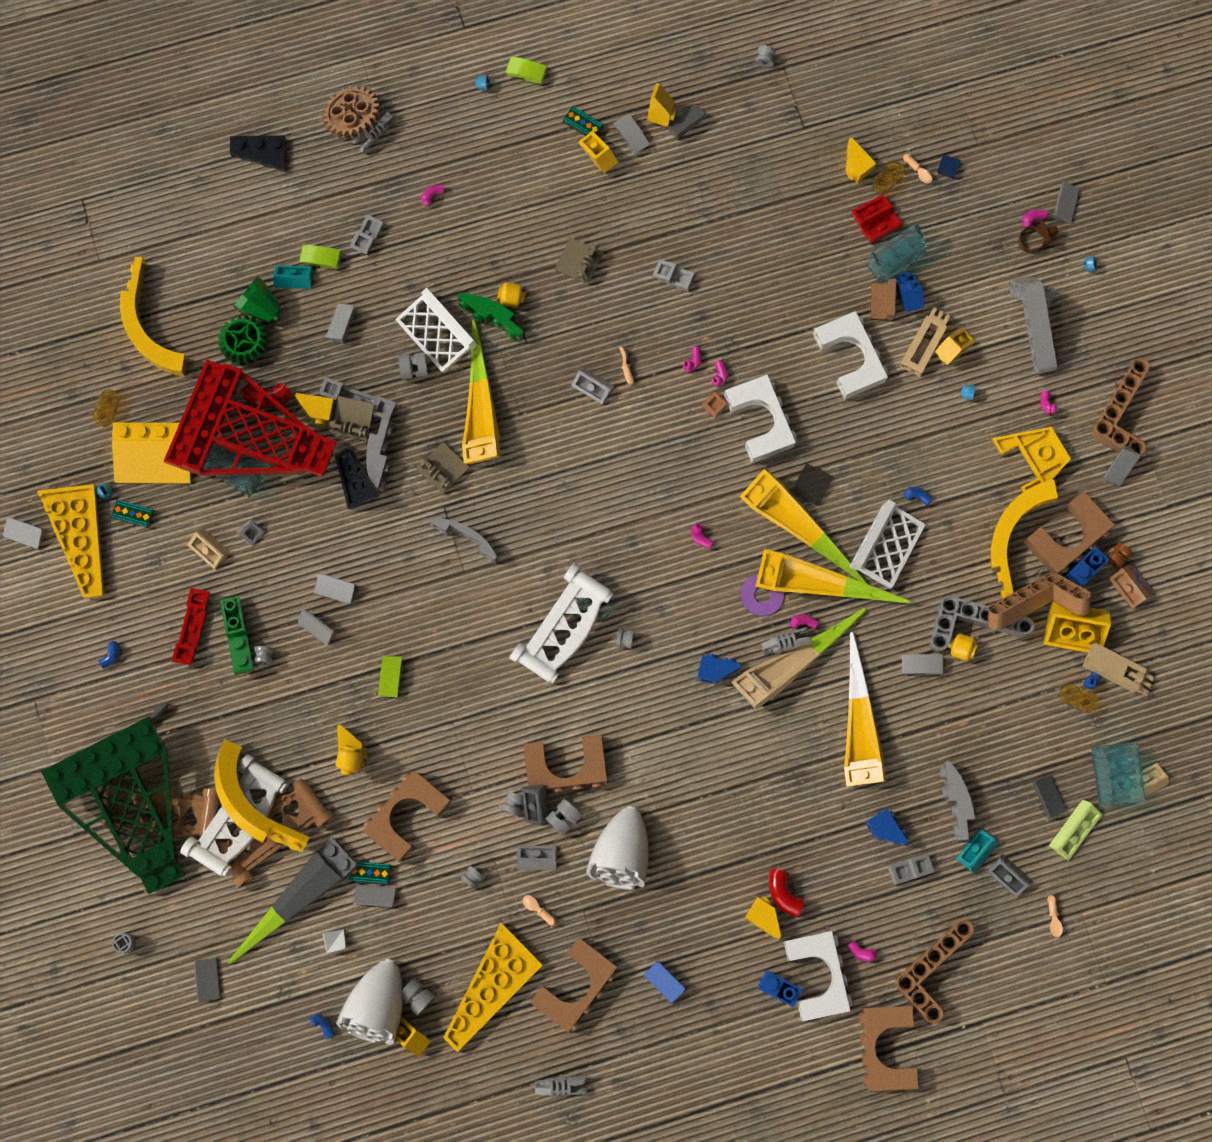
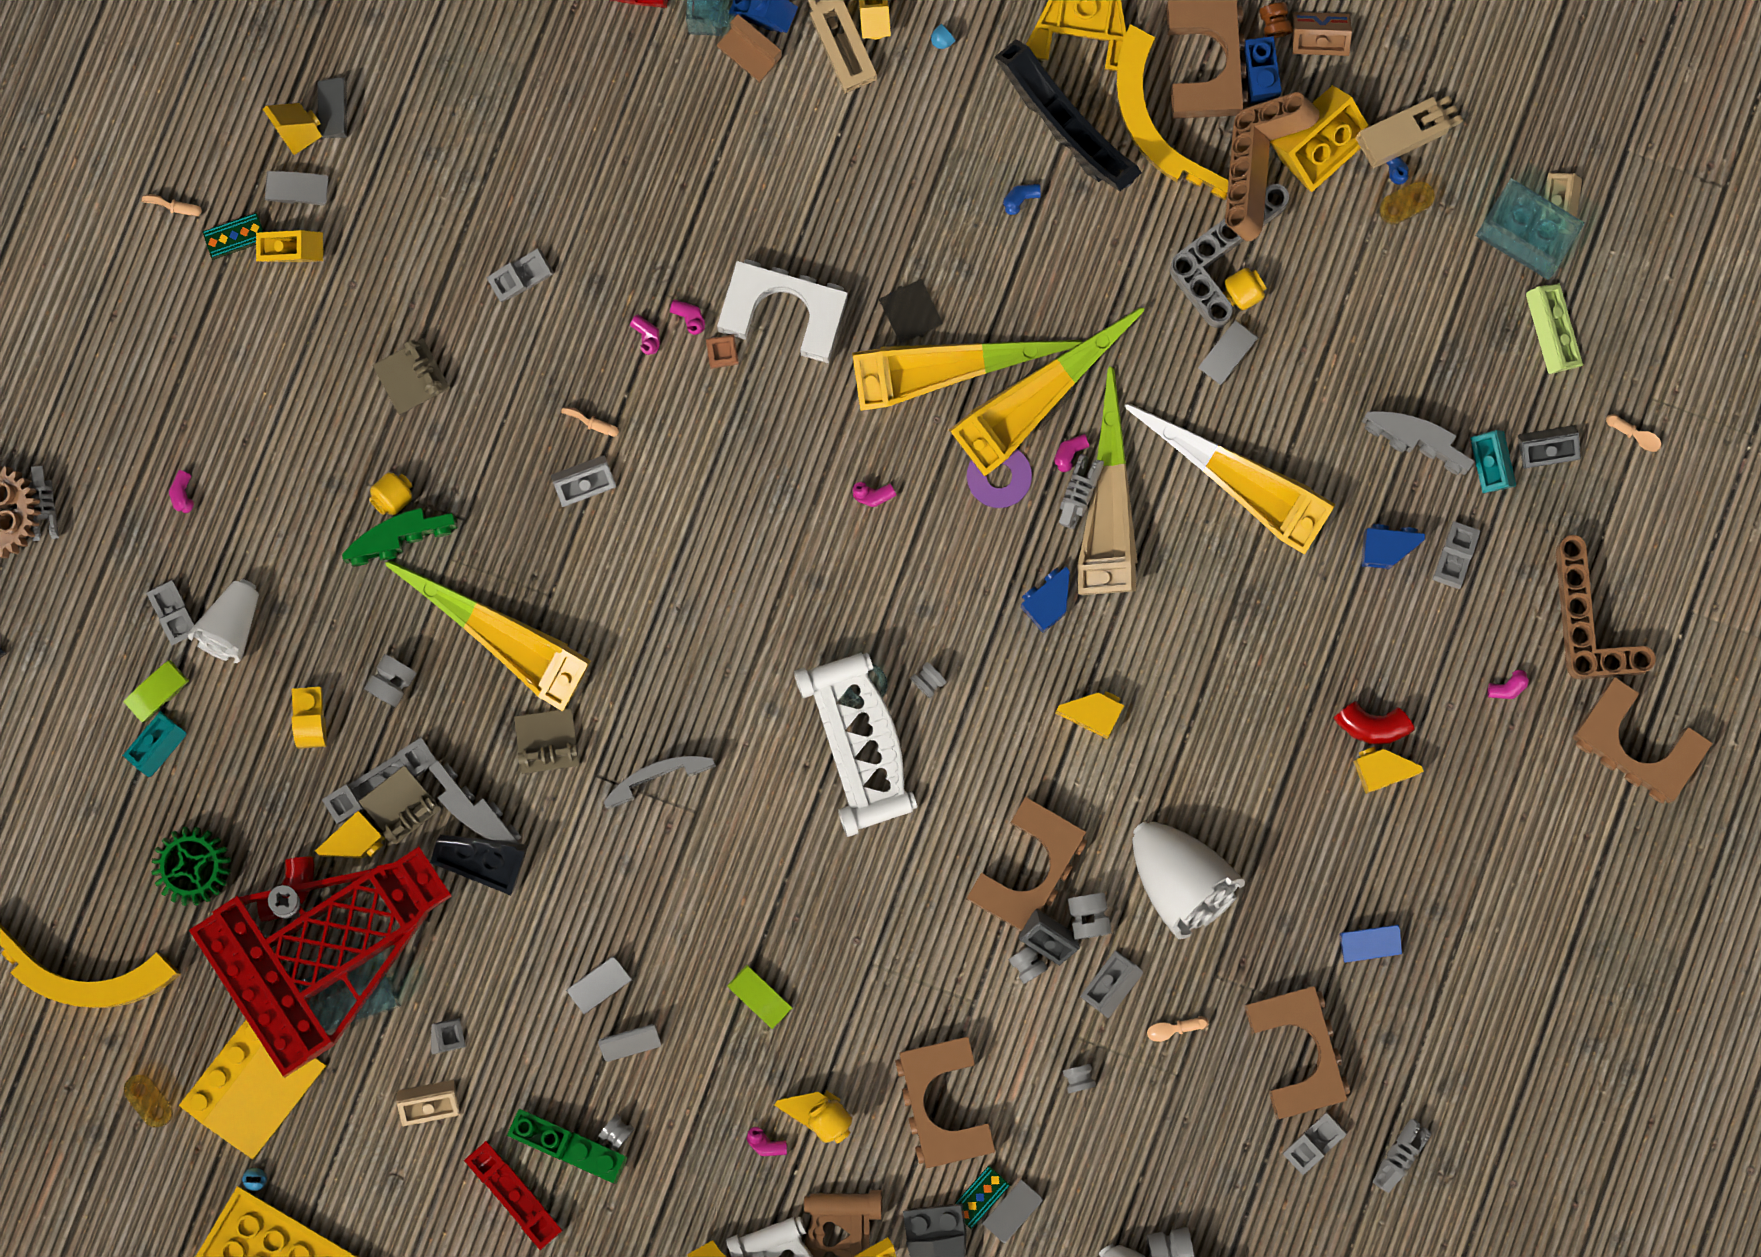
camera: 50 degrees left, 5 degrees up
dark green tile [111,499,154,528] -> none
green cone [233,276,282,323] -> none
light grey slope [326,304,356,344] -> none
white fence [395,288,478,373] -> none
yellow wing [443,923,543,1052] -> none
dark azure hinge [475,75,490,90] -> none
lime slope [505,56,548,84] -> none
blue slope [756,970,803,1008] -> none
white arch [784,931,852,1021] -> none
white arch [813,311,888,400] -> none
white fence [849,500,926,589] -> none
dark grey slope [1032,775,1066,819] -> none
none -> light nougat piece [141,194,202,217]
none -> white cone [188,579,259,663]
none -> light grey wheel [268,885,301,919]
none -> yellow brick [291,687,327,749]
none -> dark pink arm [746,1127,787,1156]
none -> black arch [994,39,1142,191]
none -> yellow slope [1055,691,1124,739]
none -> light grey slope [1283,1111,1348,1175]

